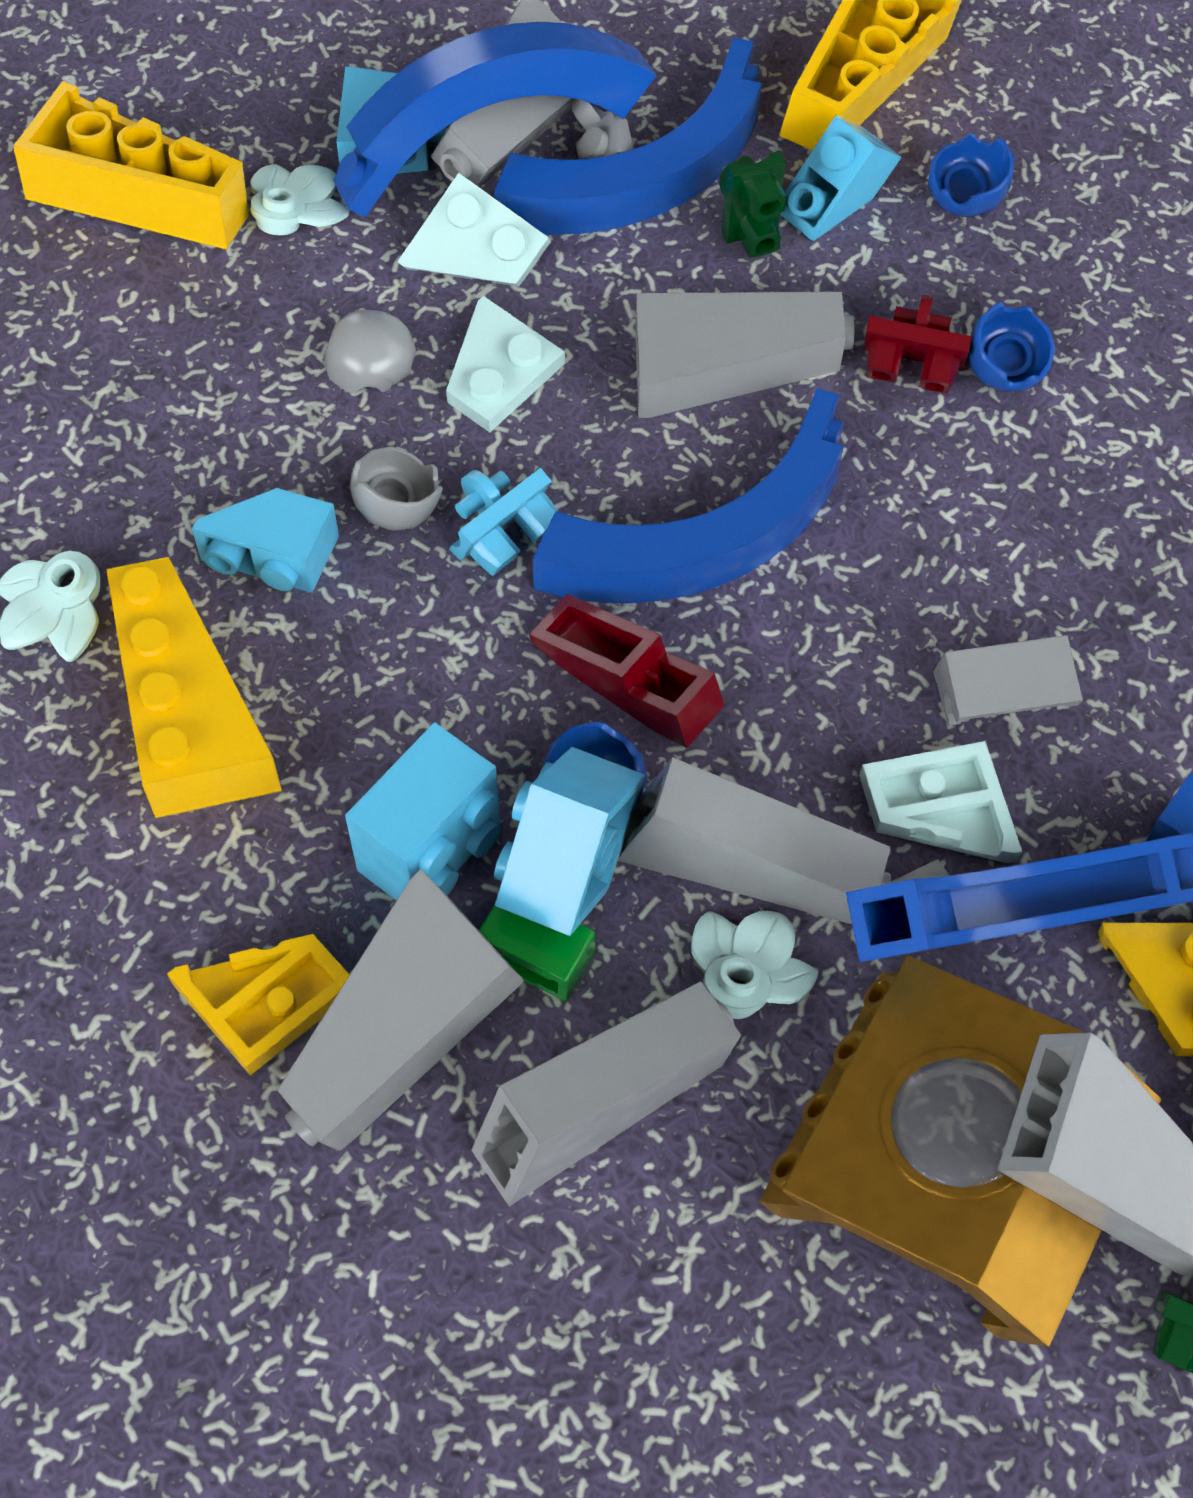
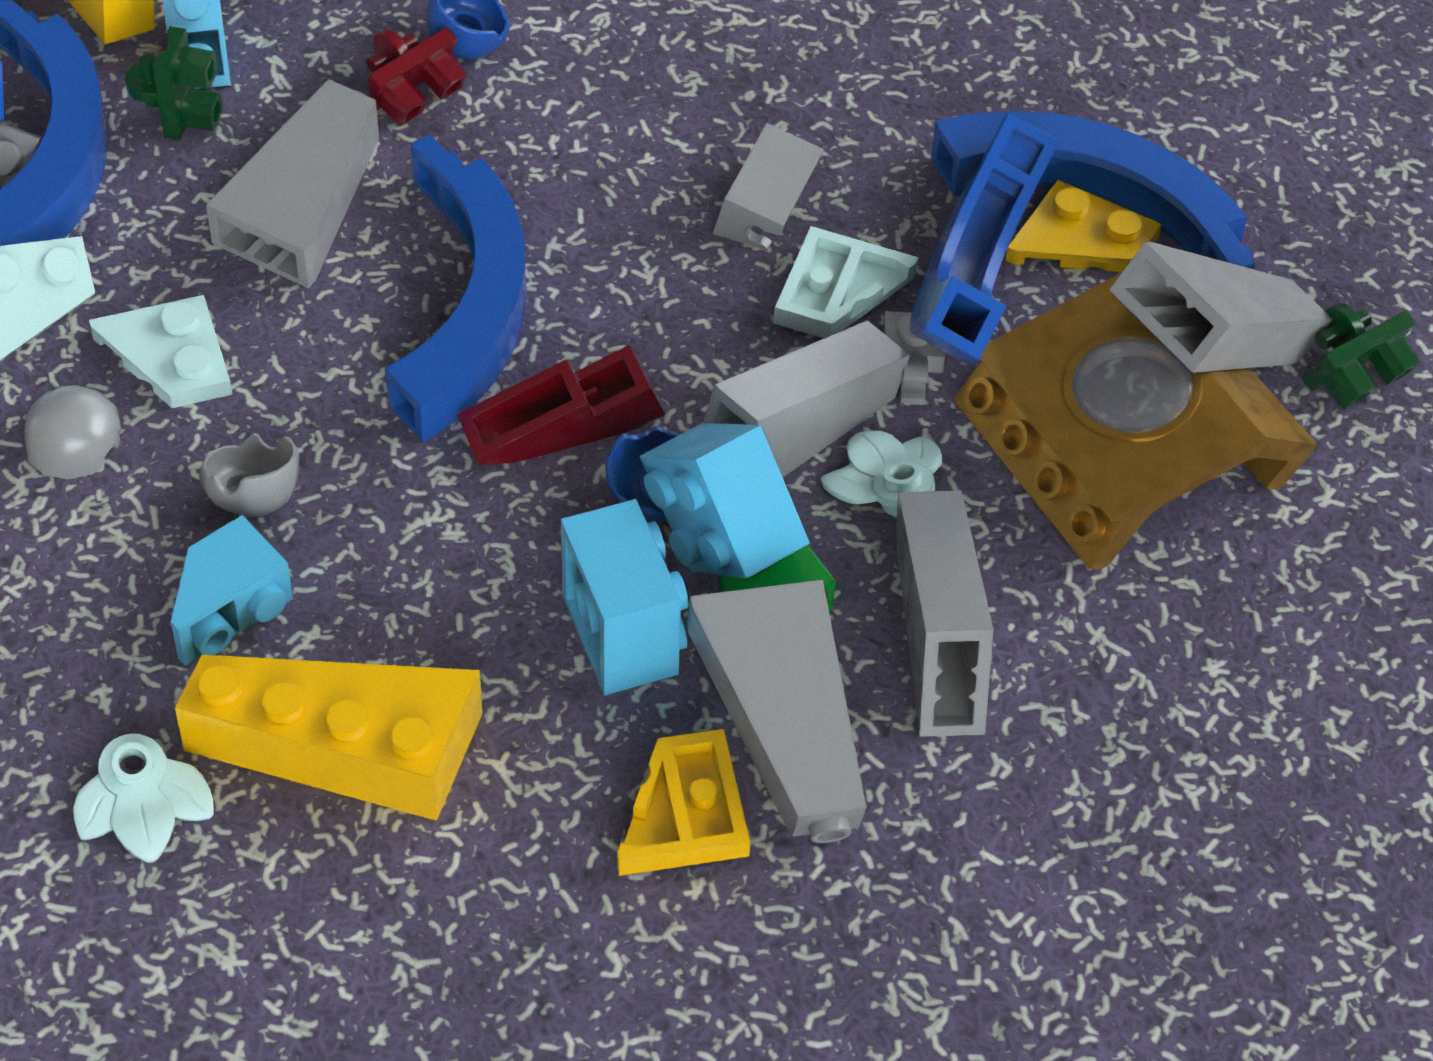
camera: 60 degrees left, 10 degrees down
medium azure hips [449,468,557,576] -> none

